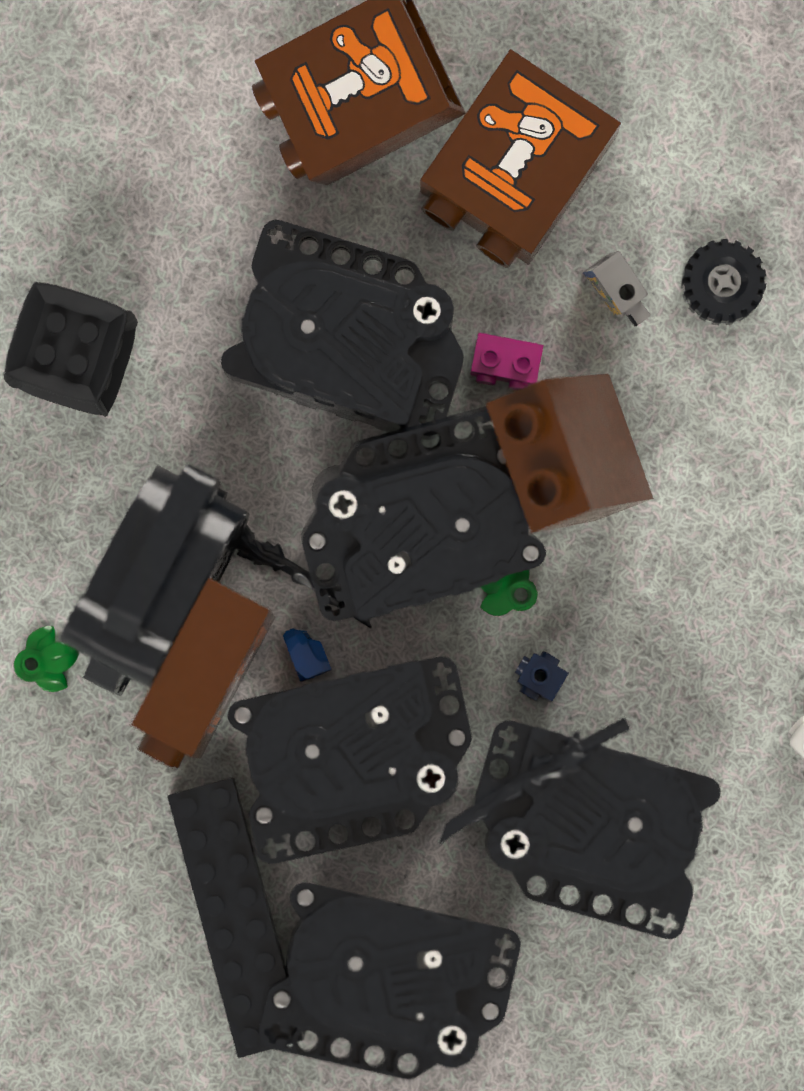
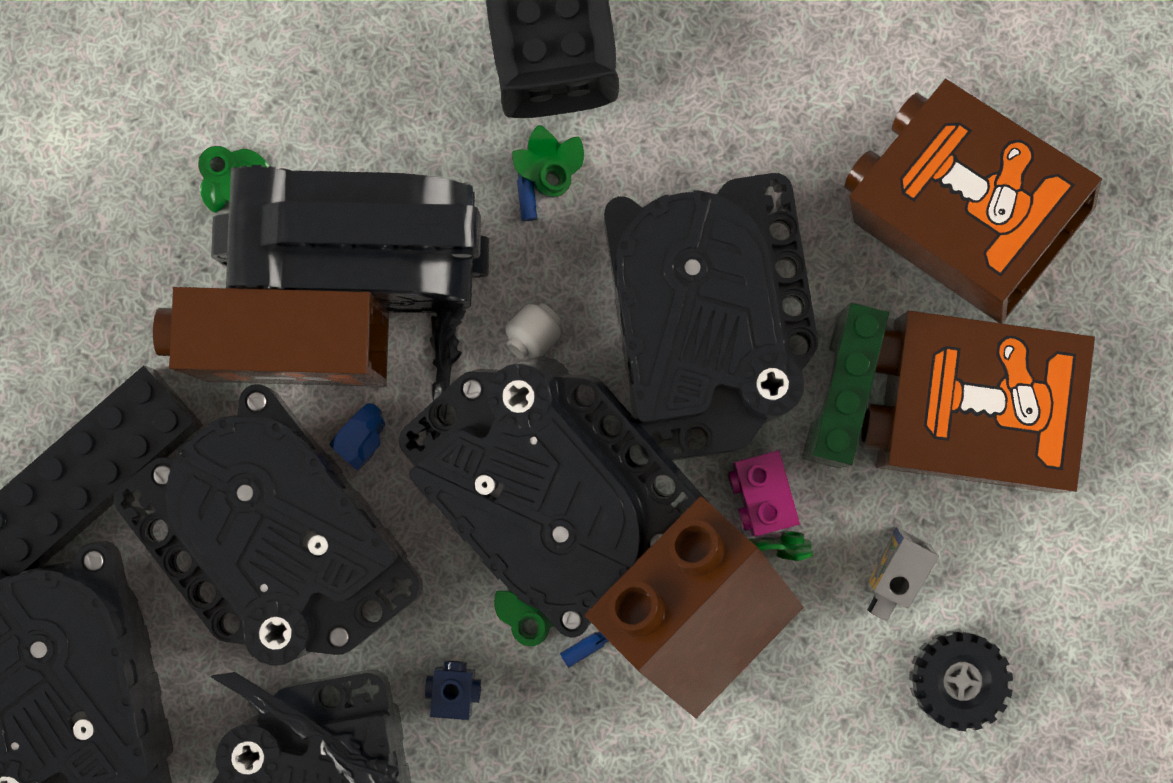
camera: 65 degrees right, 0 degrees up
none -> white head [506,303,561,359]
none -> green plate [512,125,584,198]
none -> blue piece [517,174,538,222]
none -> blue piece [560,632,609,668]
none -> green plate [749,531,814,561]
none -> dark green arch [802,303,890,468]

